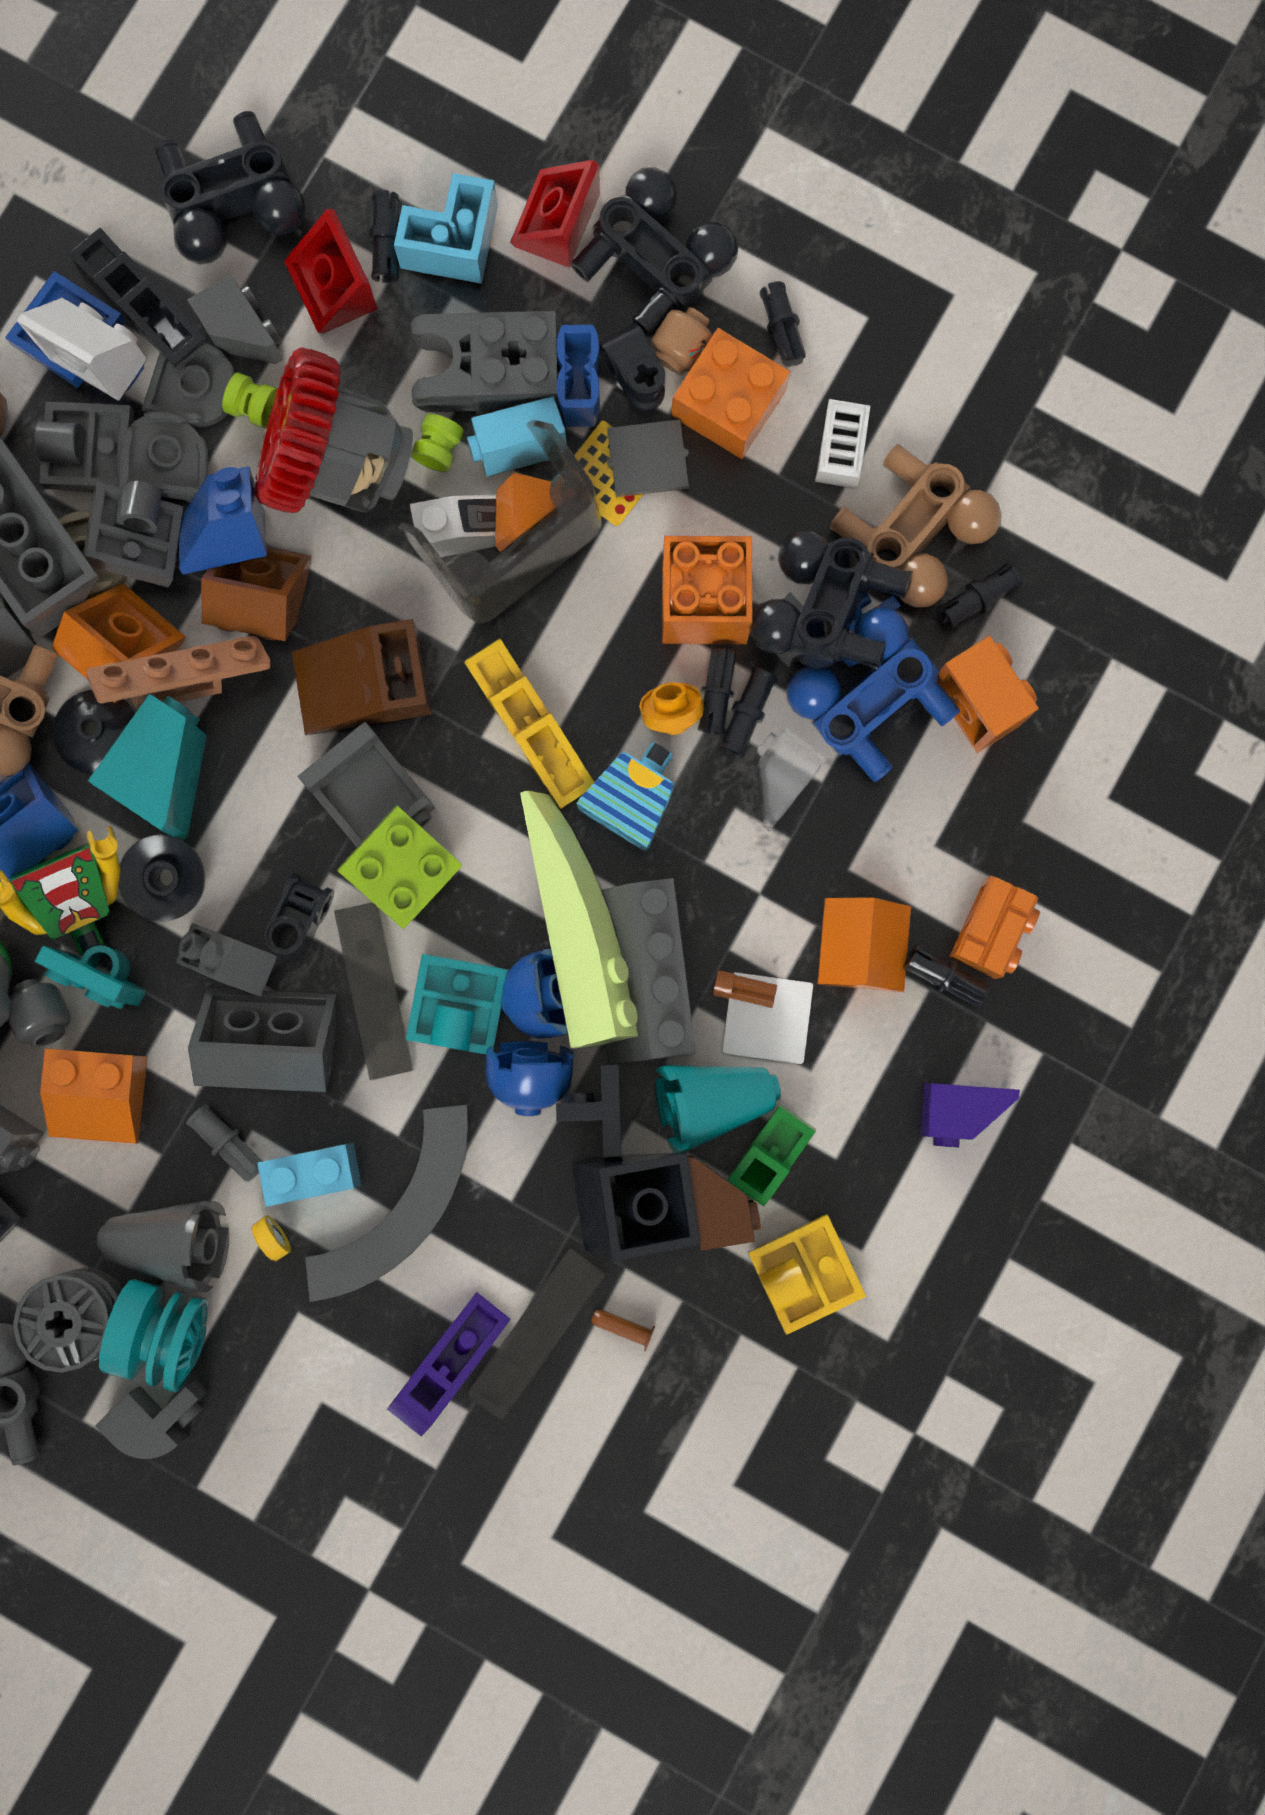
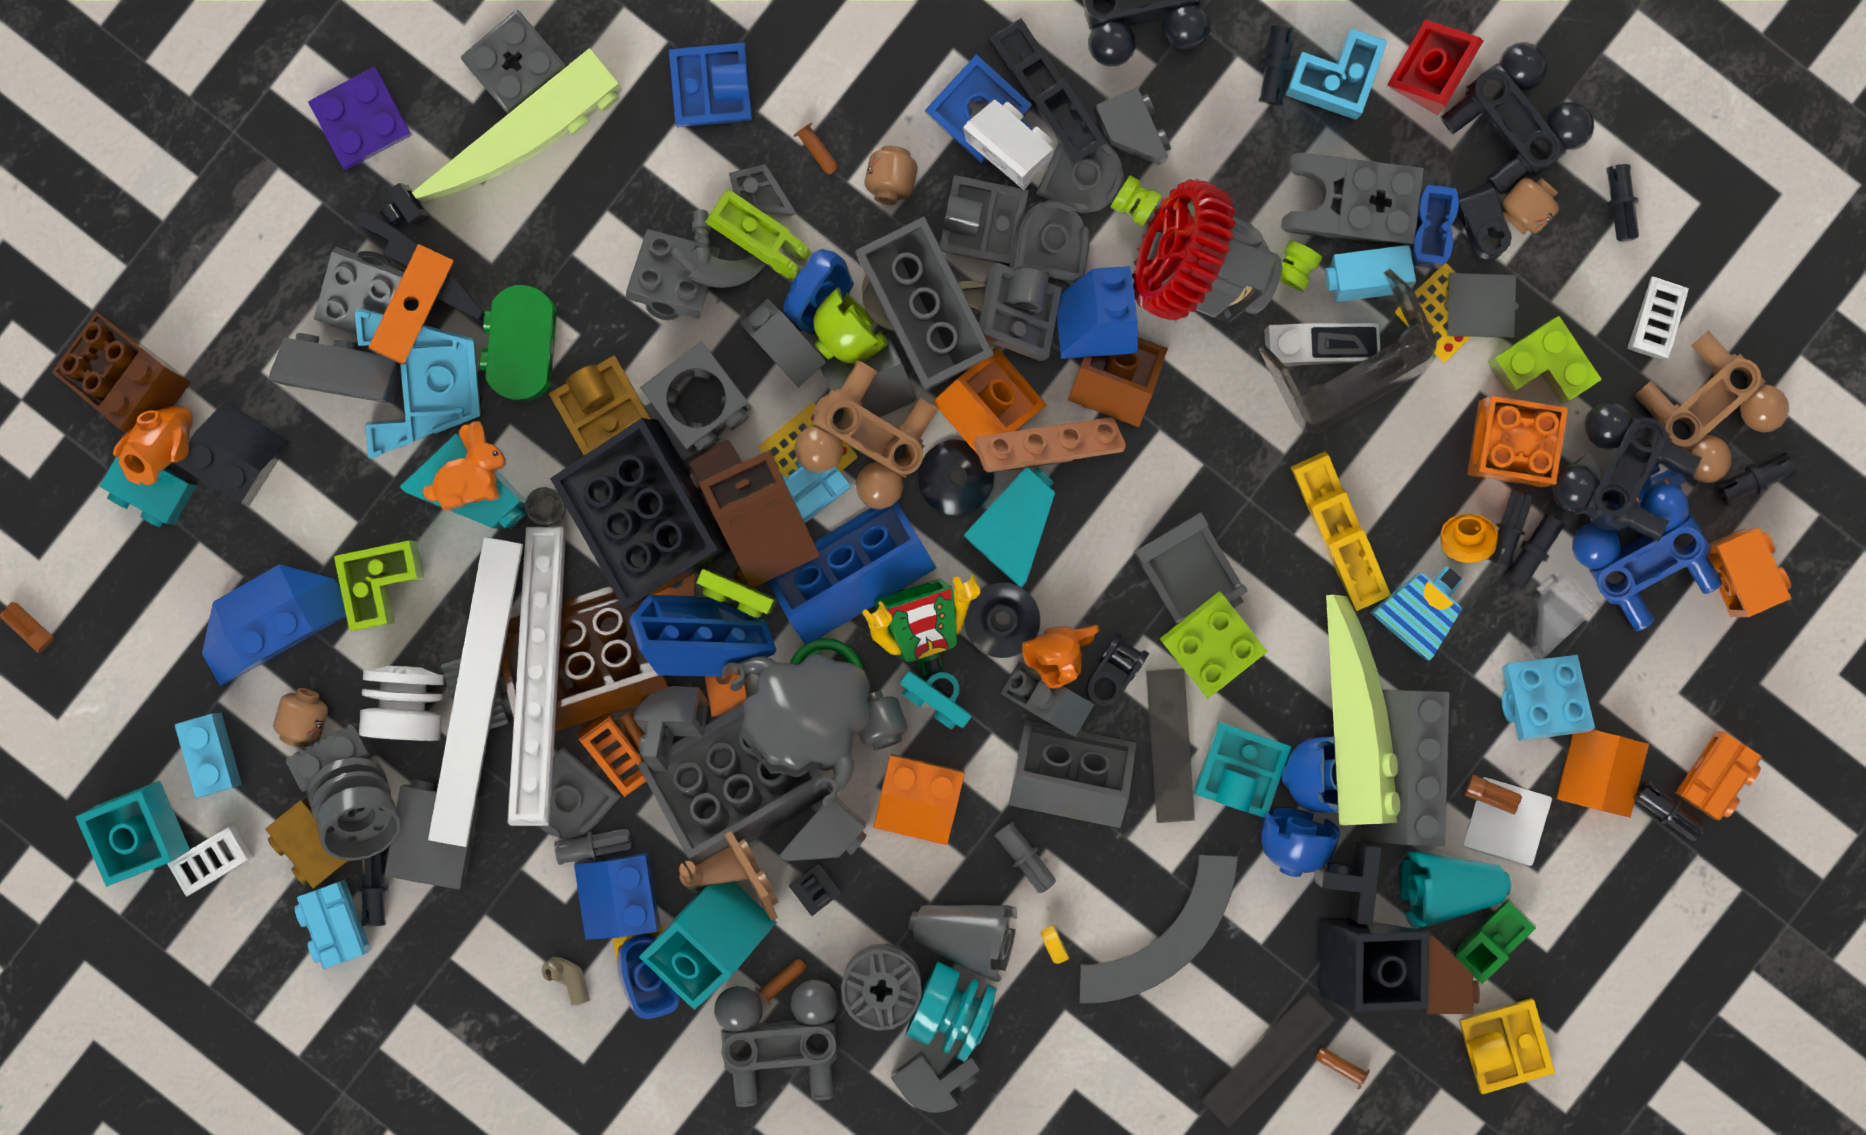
camera: 10 degrees right, 5 degrees up
medium azure brick [257,1143,362,1207] -> none
red slope [284,209,378,333] -> none
reddish brown slope [292,619,432,736] -> none
dark purple slope [387,1292,511,1437] -> none
orange slope [495,473,575,552] -> none
orange brick [671,328,791,459] -> none
dark purple slope [921,1083,1020,1148] -> none
none -> orange animal [1022,625,1099,688]
none -> lime brick [1488,316,1602,404]
none -> medium azure plate [1502,655,1595,741]

